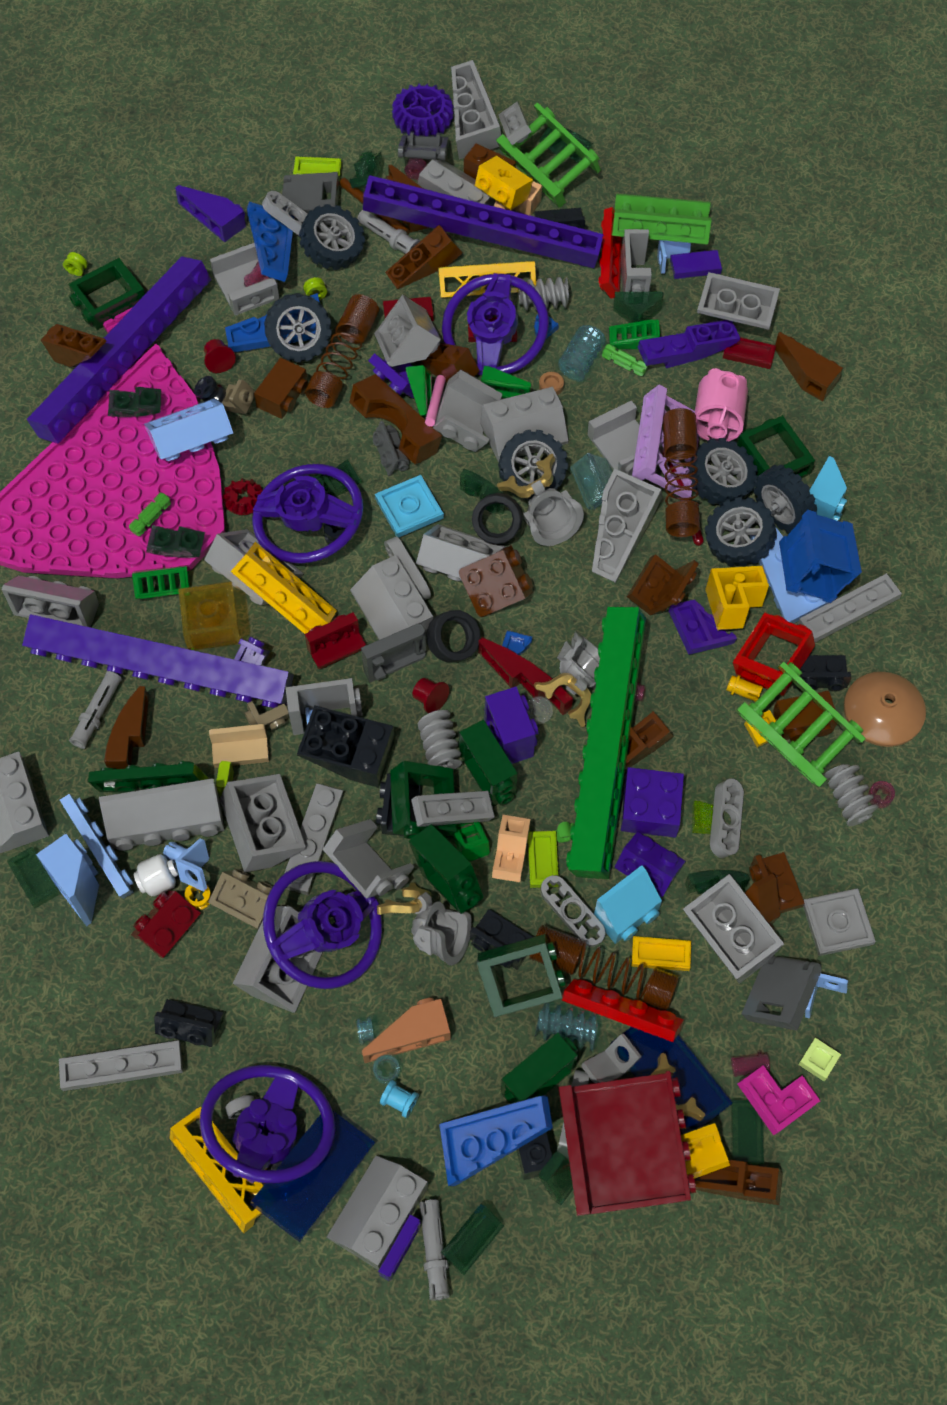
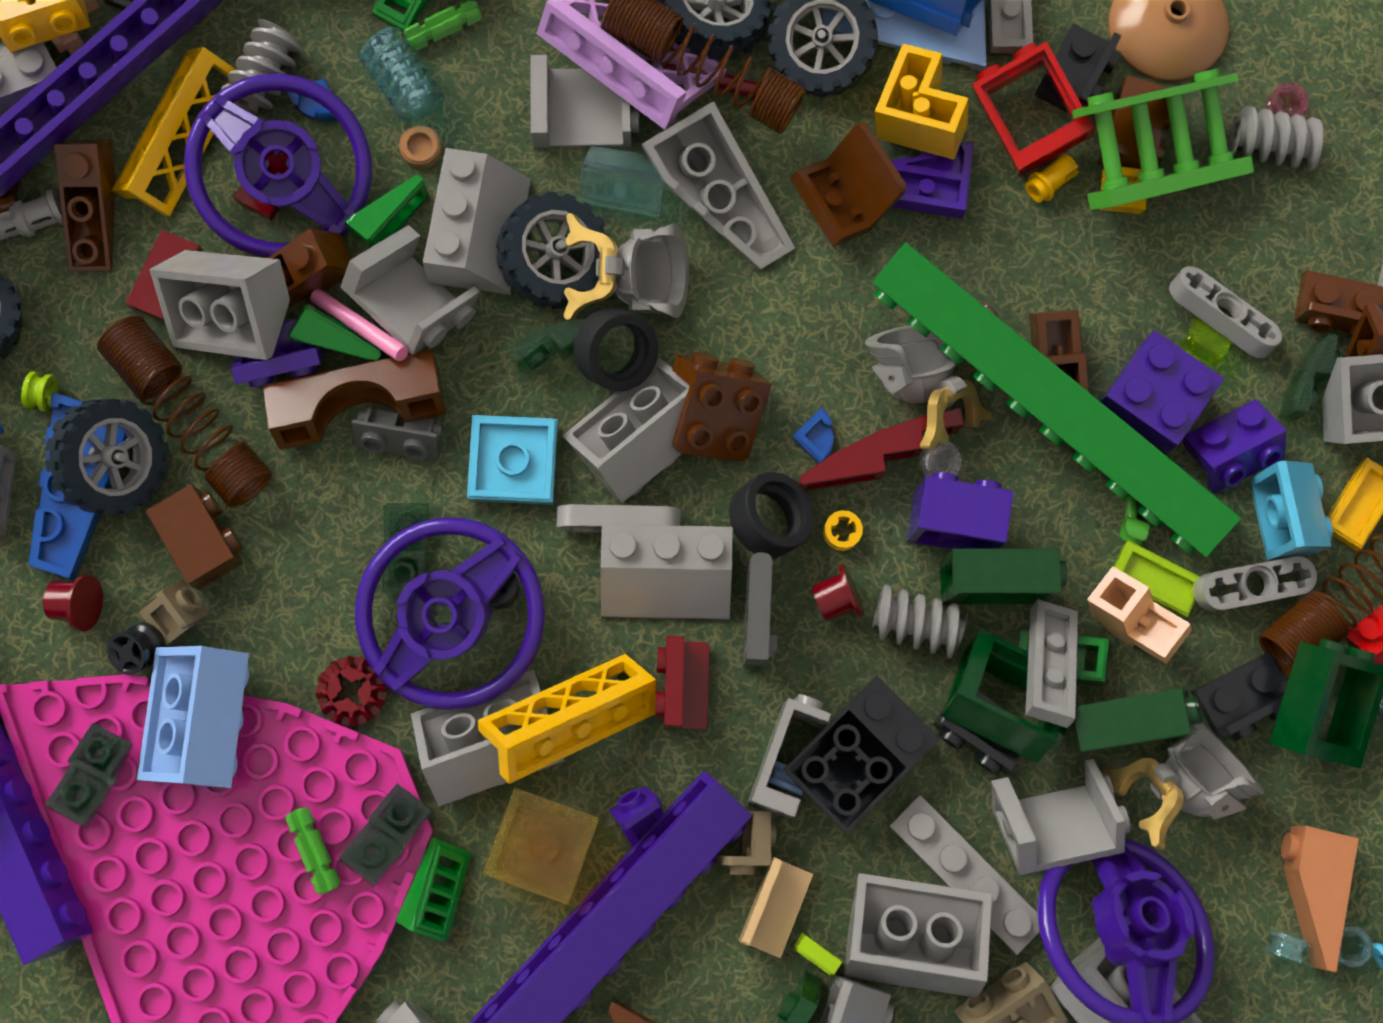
camera: 65 degrees left, 15 degrees up
none -> yellow bush [823,510,863,551]

